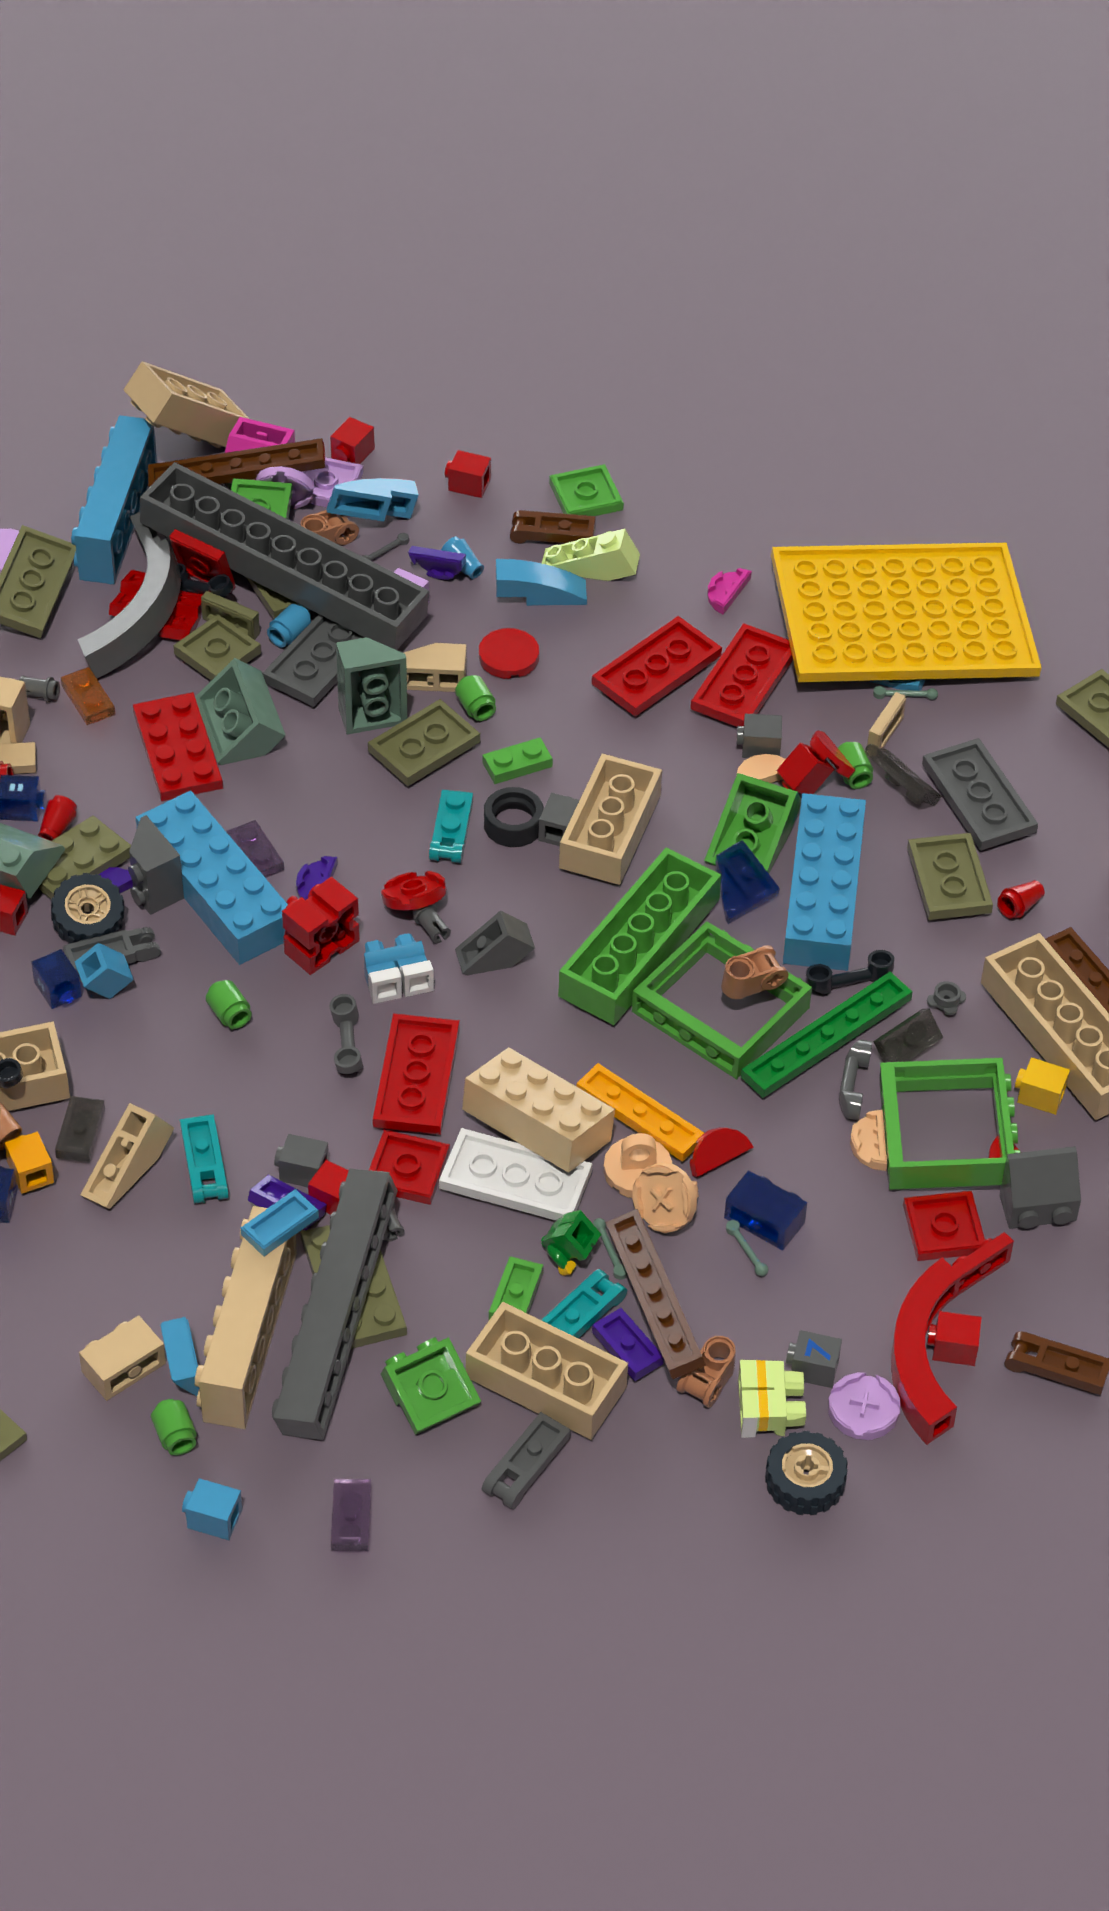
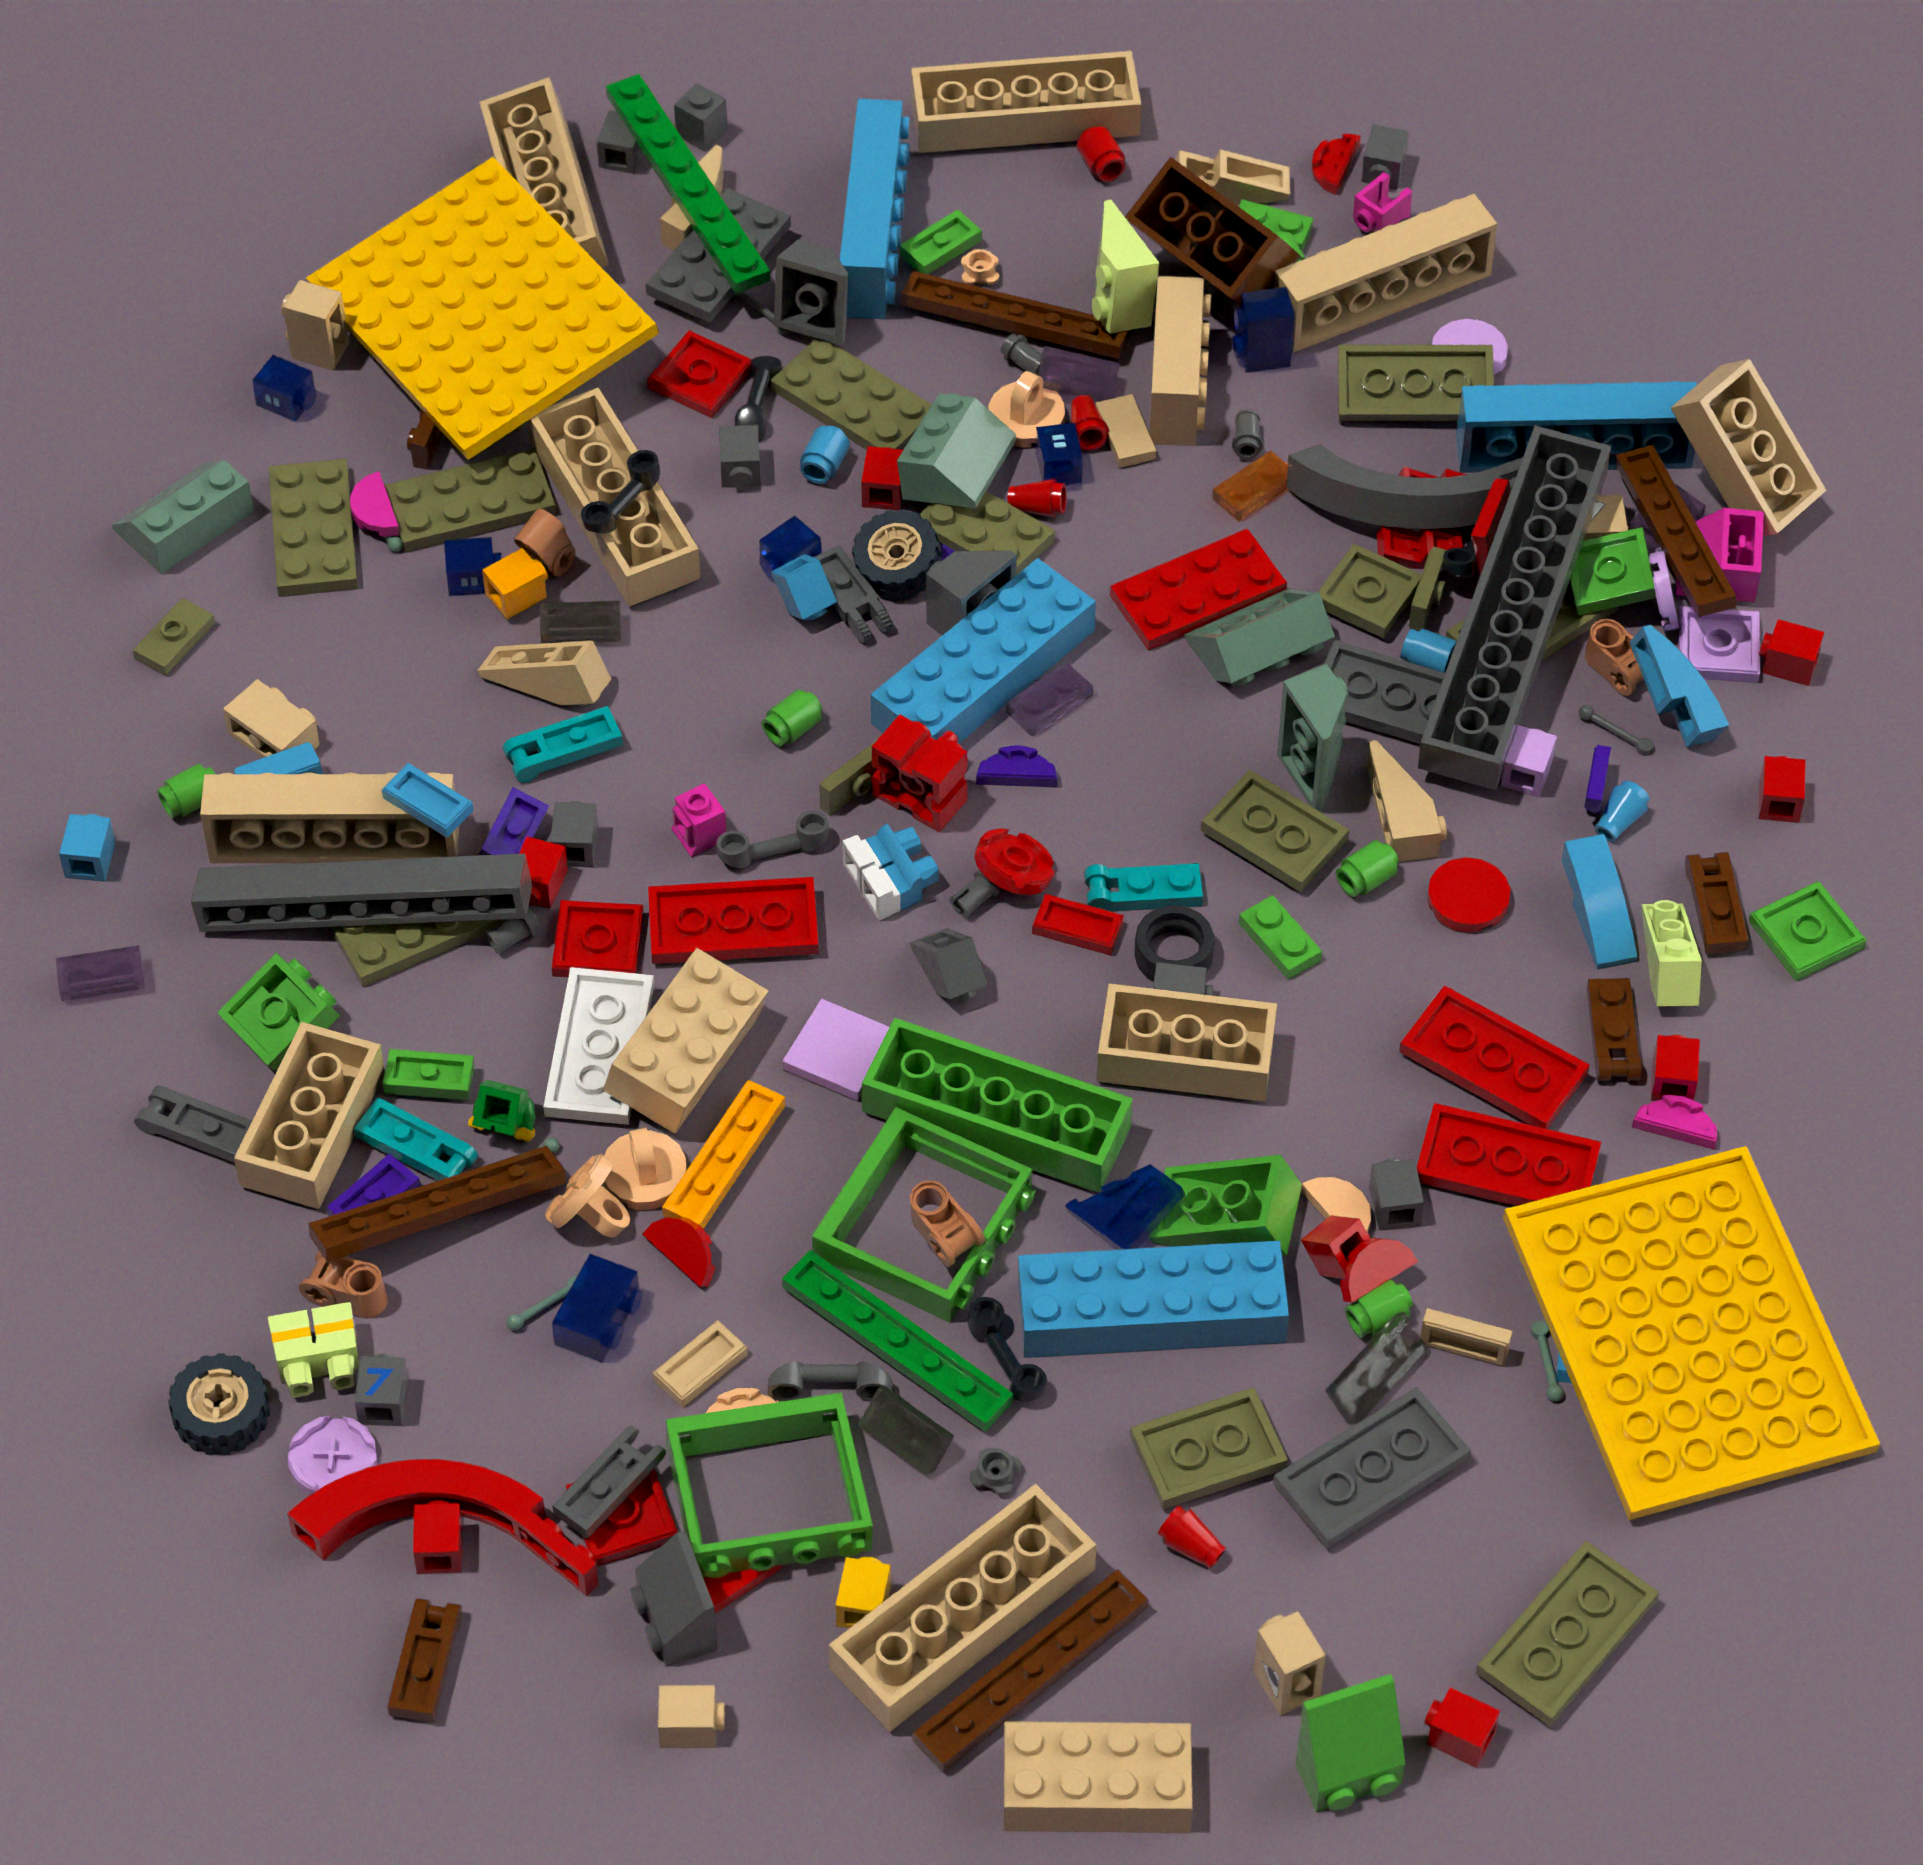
camera: 80 degrees right, 5 degrees up
none -> dark grey hinge [552,1425,666,1539]
none -> tan tile [653,1320,748,1408]
none -> dark pink window [671,783,727,858]
none -> lavender tile [782,998,889,1101]
none -> olive plate [819,740,878,816]
none -> red tile [1032,894,1124,956]
none -> reddish brown plate [1586,978,1641,1081]
none -> red brick [1650,1035,1700,1101]

